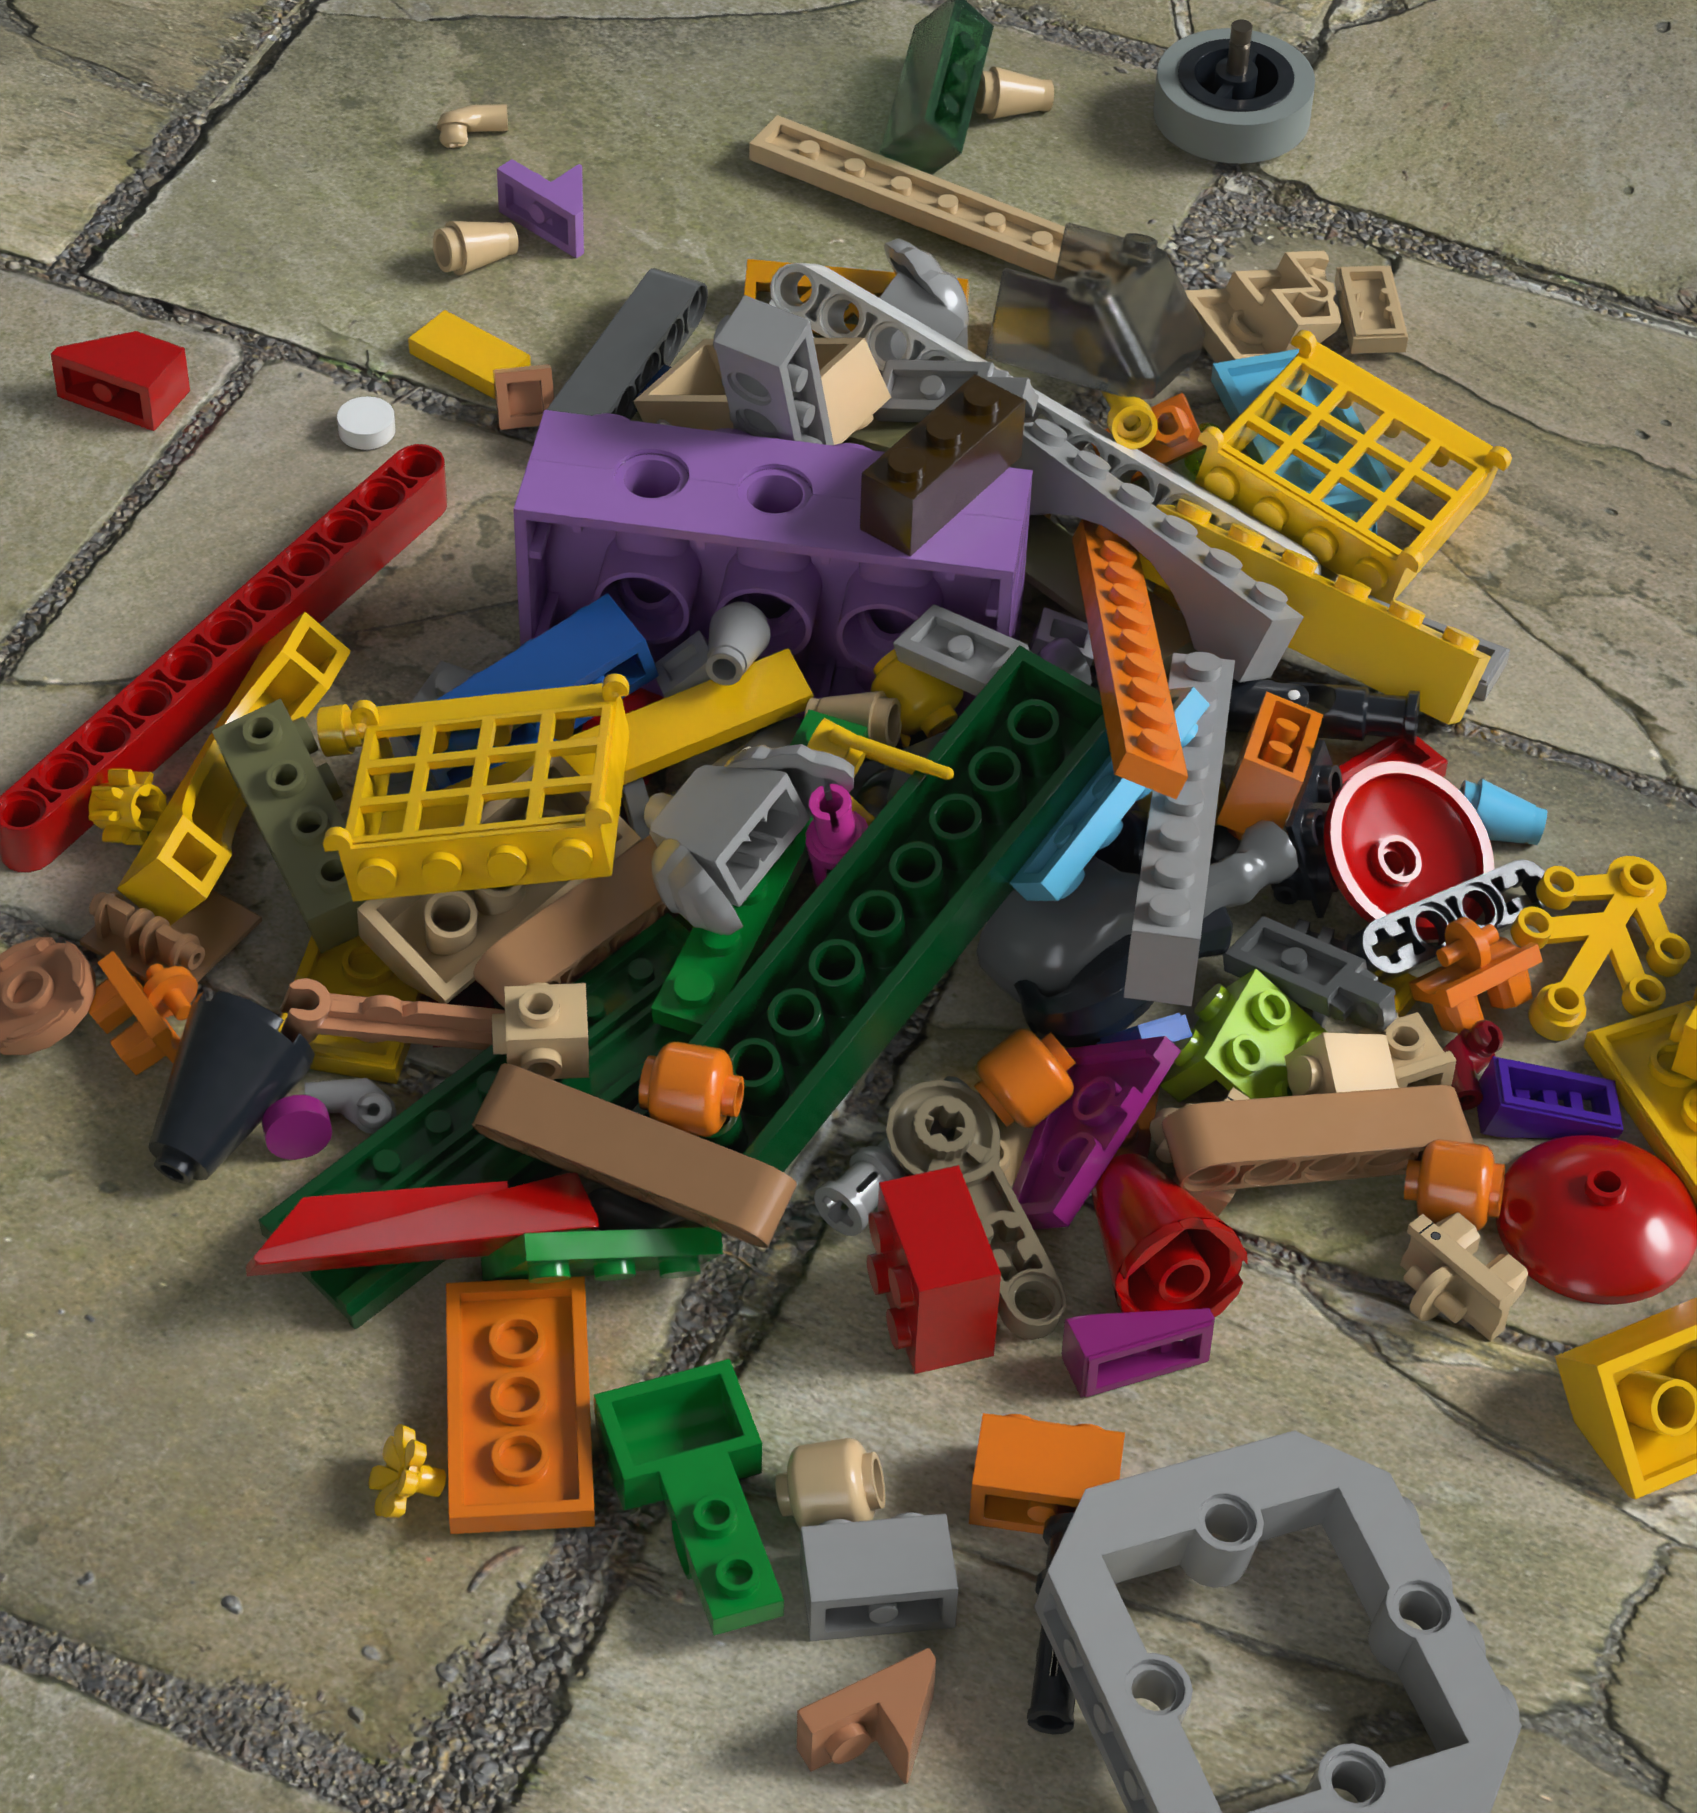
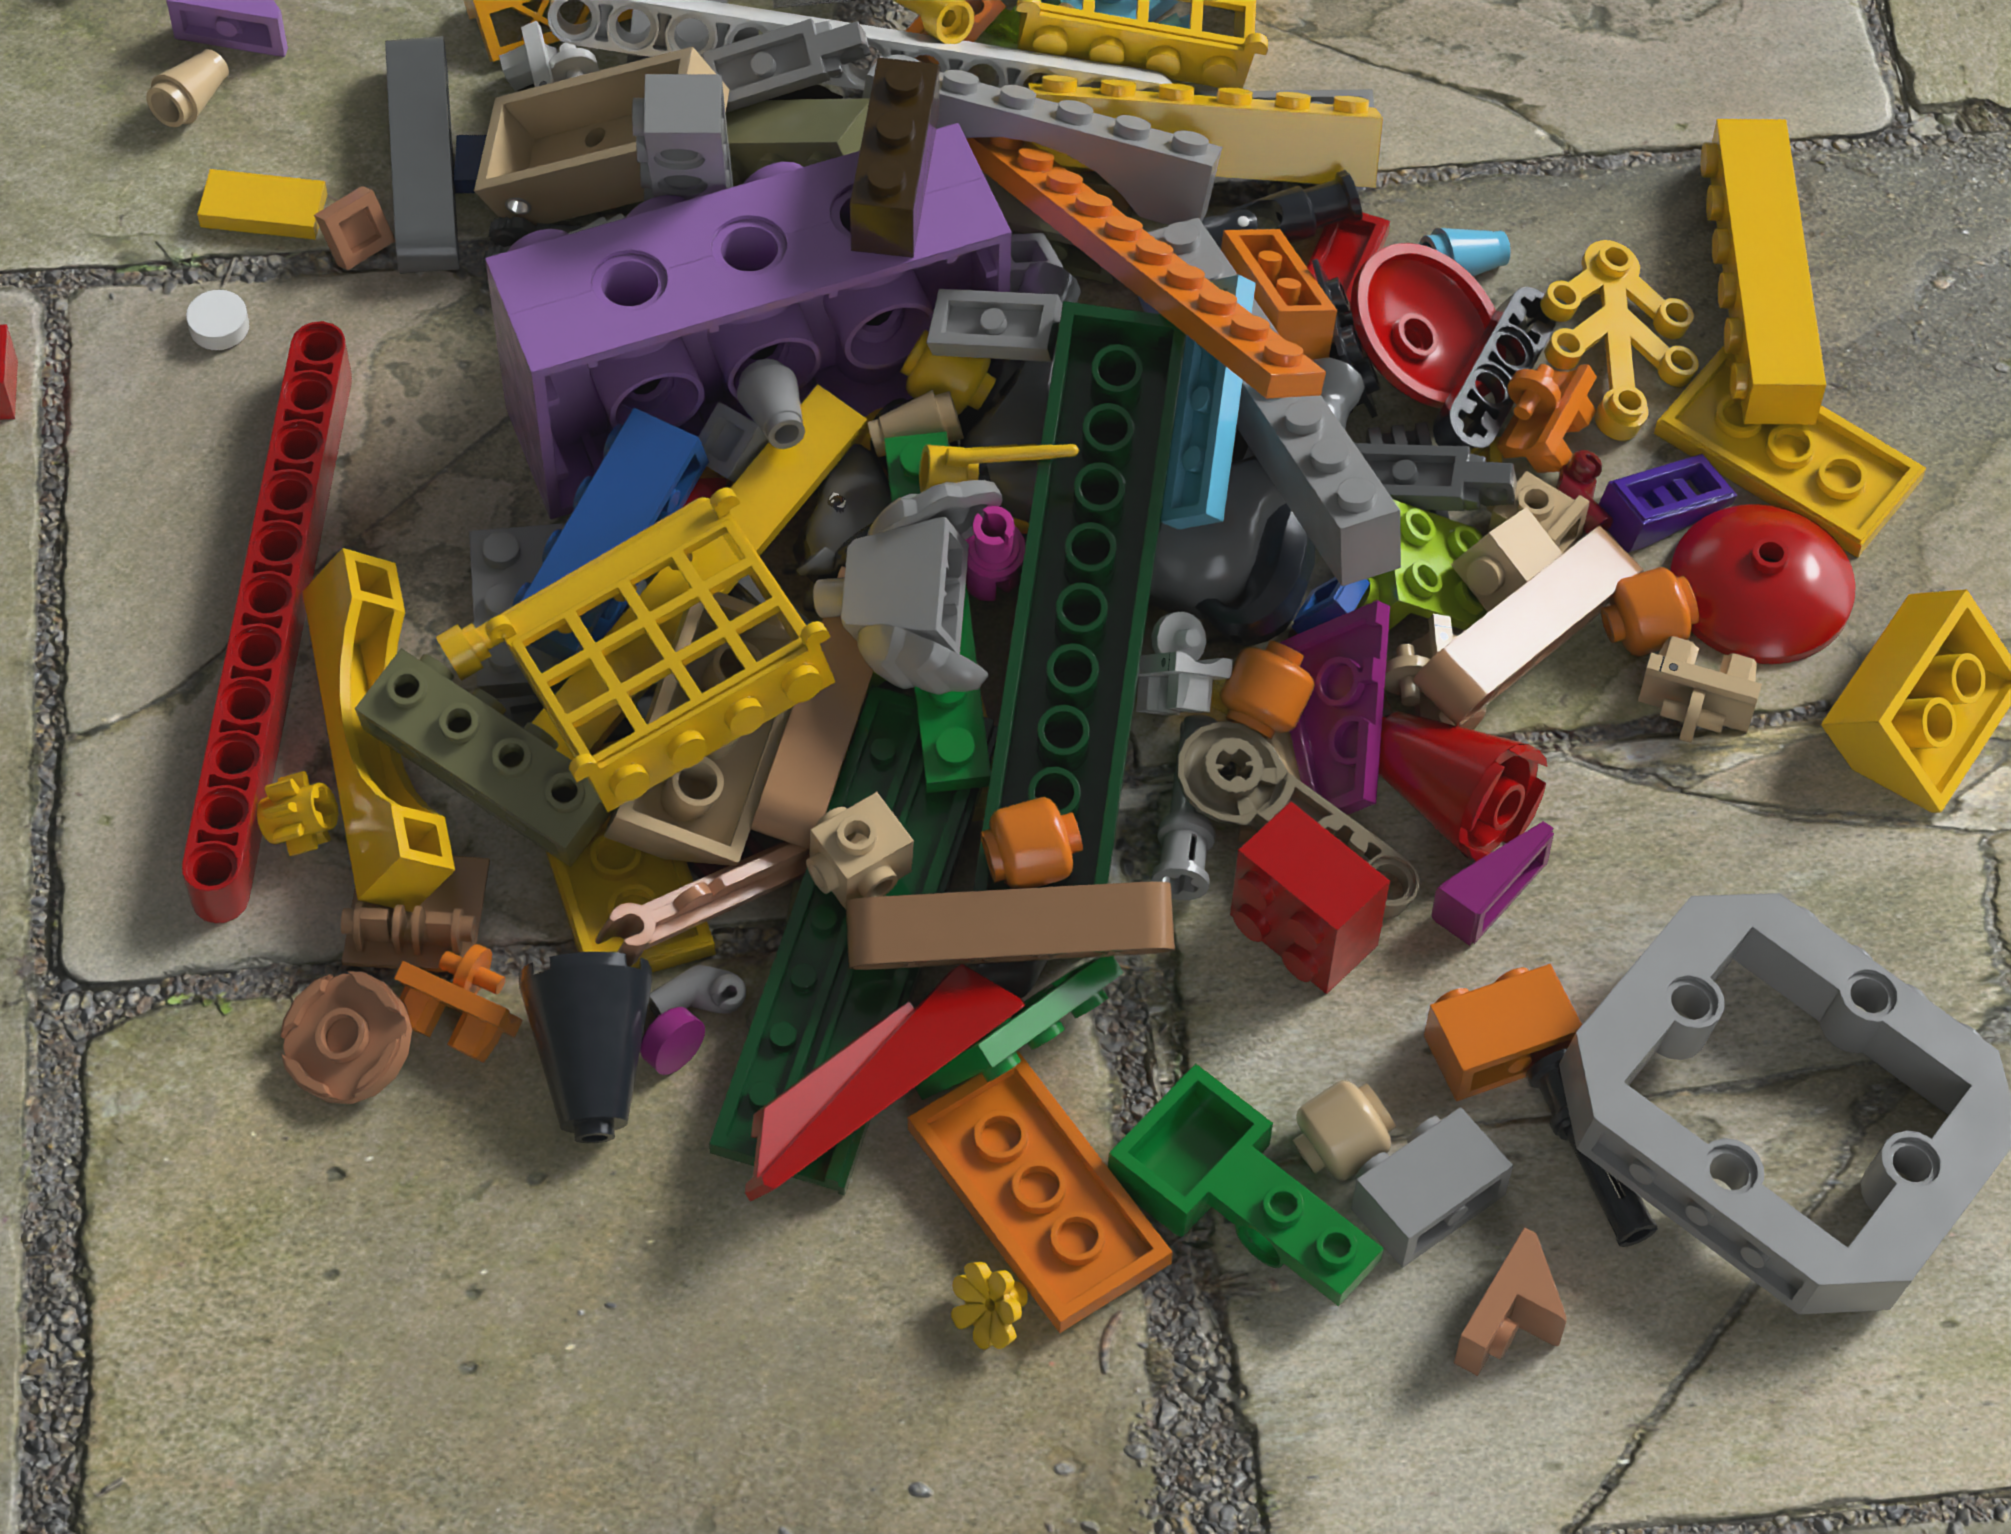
camera: 30 degrees left, 10 degrees up
none -> white hips [1136,612,1233,716]

